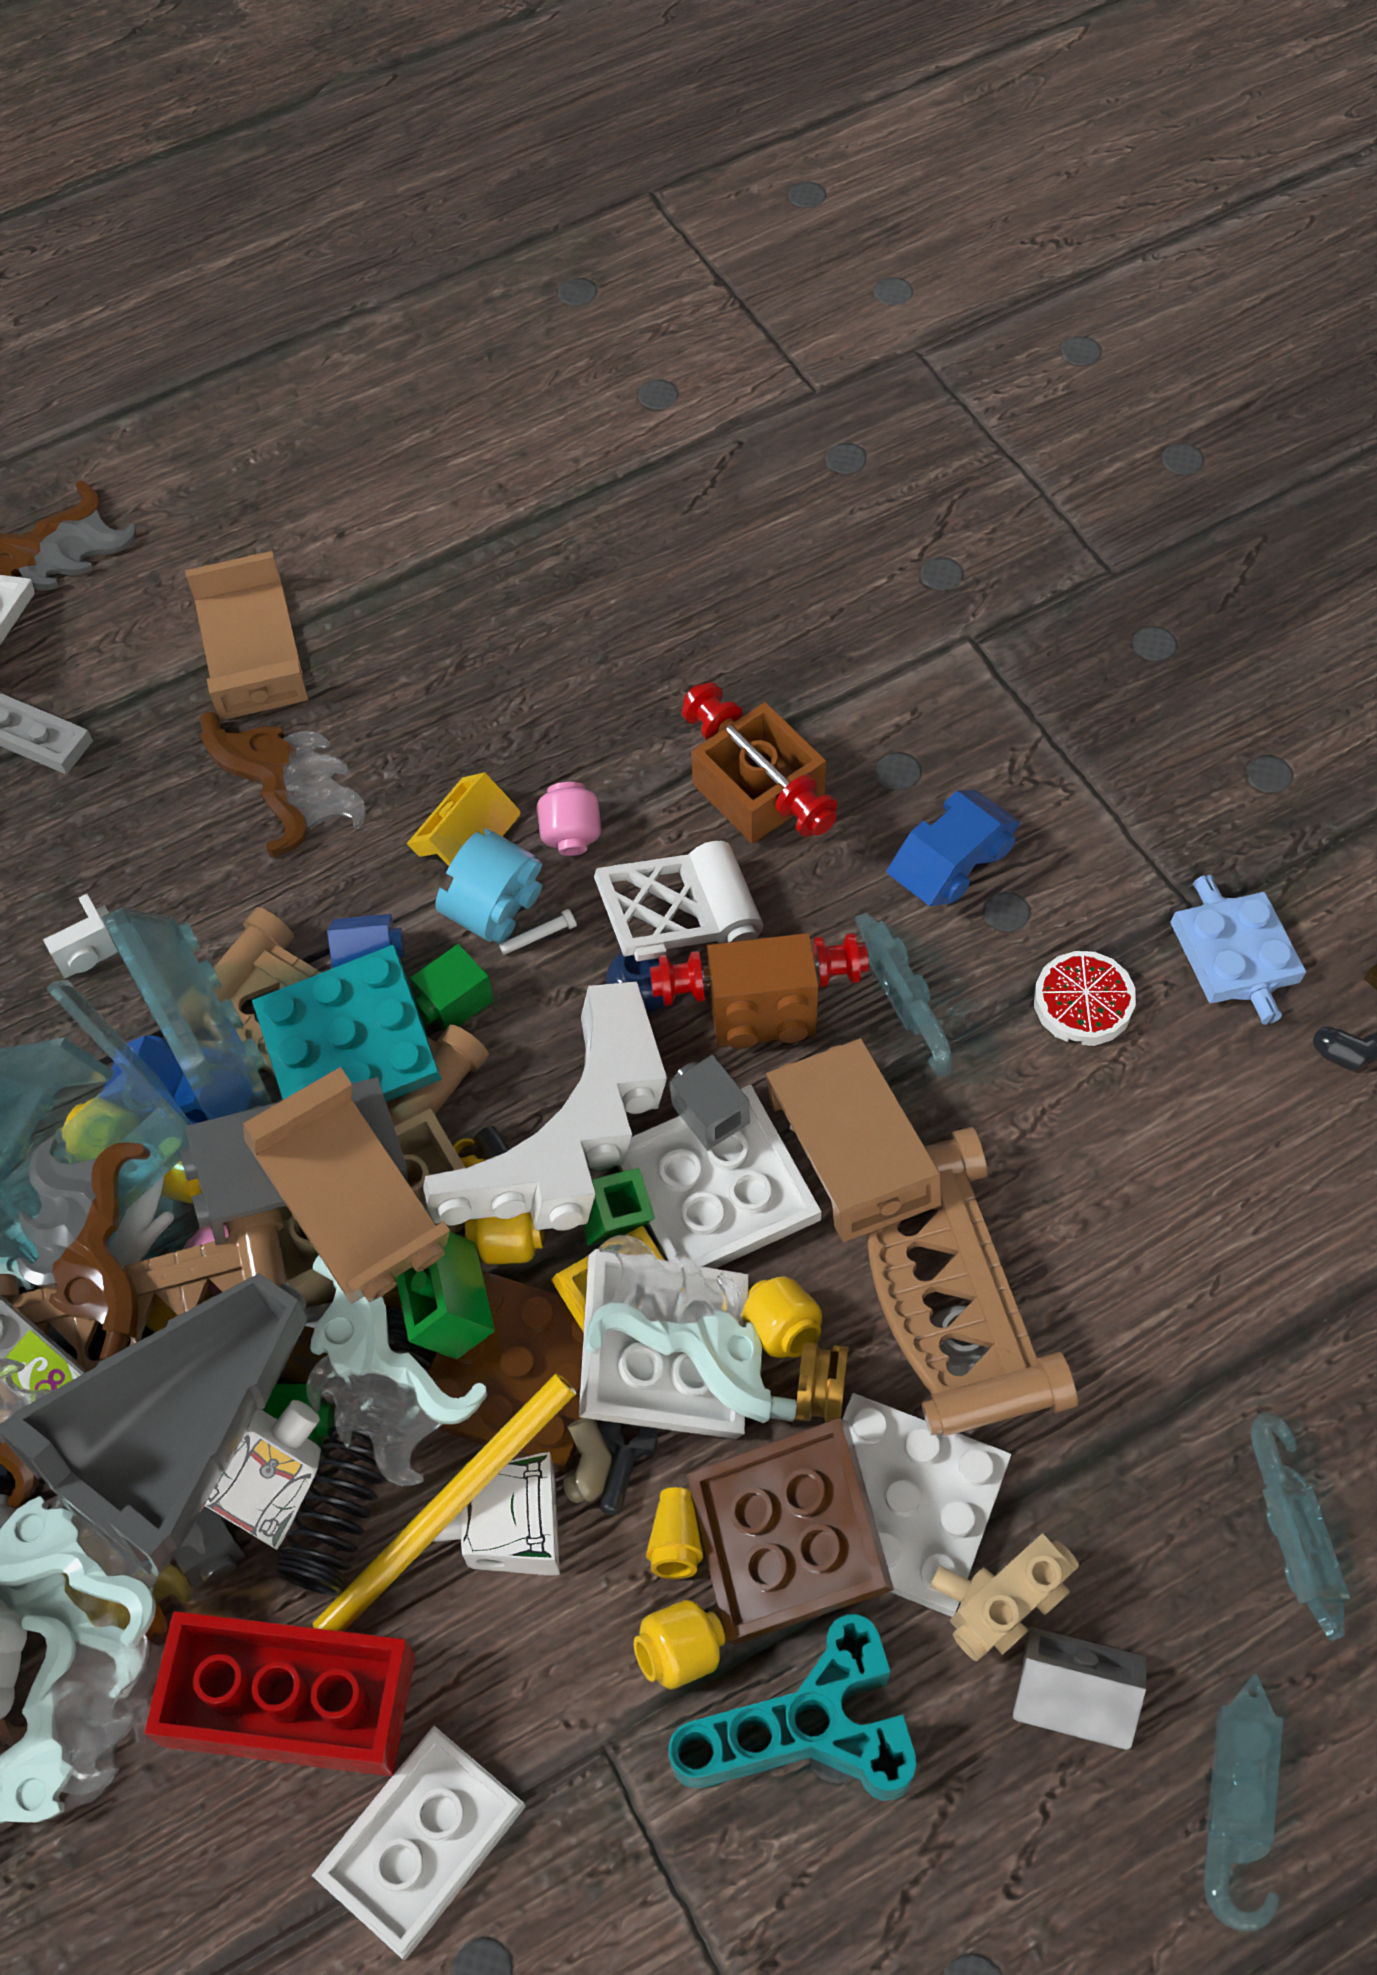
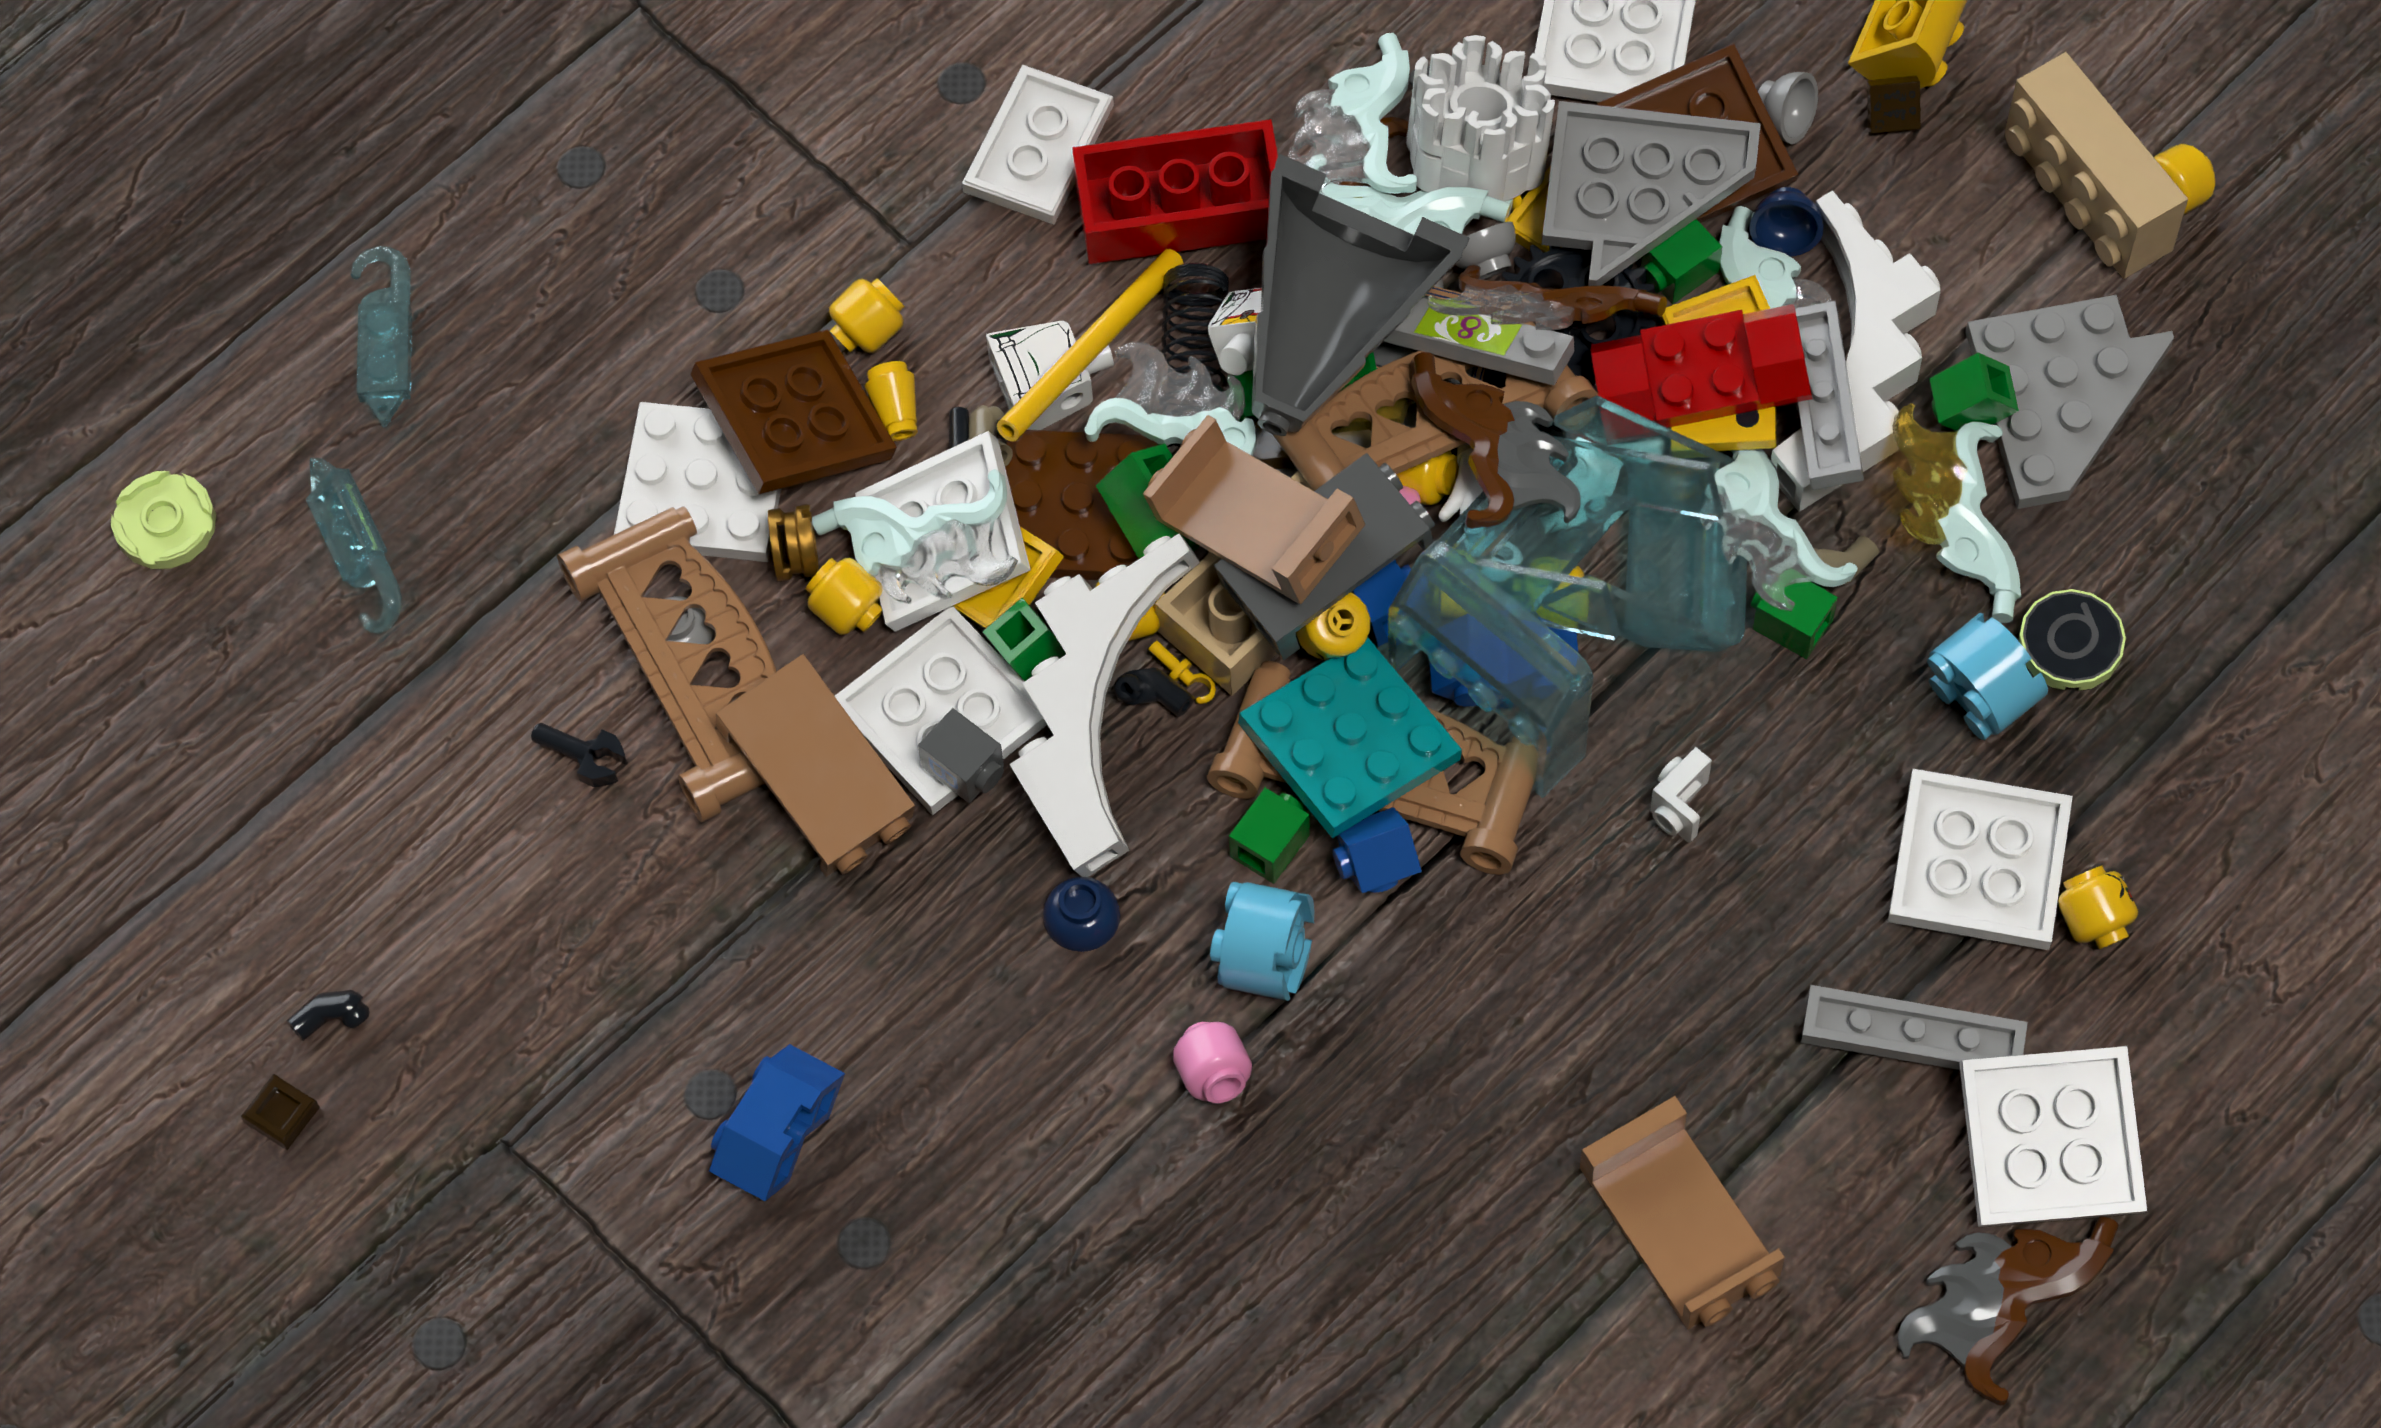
camera: 165 degrees right, 5 degrees up
piece [200,712,366,858] -> none
yellow panel [407,772,520,866] -> none
white piece [499,909,577,955] -> none
white piece [594,841,763,961] -> none
dark orange brick [650,933,869,1049] -> none
teal beam [668,1614,916,1801] -> none
dark orange brick [682,682,838,844] -> none
clear light blue plate [855,913,952,1077] -> none
tan brick [930,1533,1079,1661] -> none
panel [1013,1627,1146,1749] -> none
tile [1034,951,1136,1046] -> none
light blue plate [1170,875,1306,1025] -> none
none -> black bar [531,723,628,787]

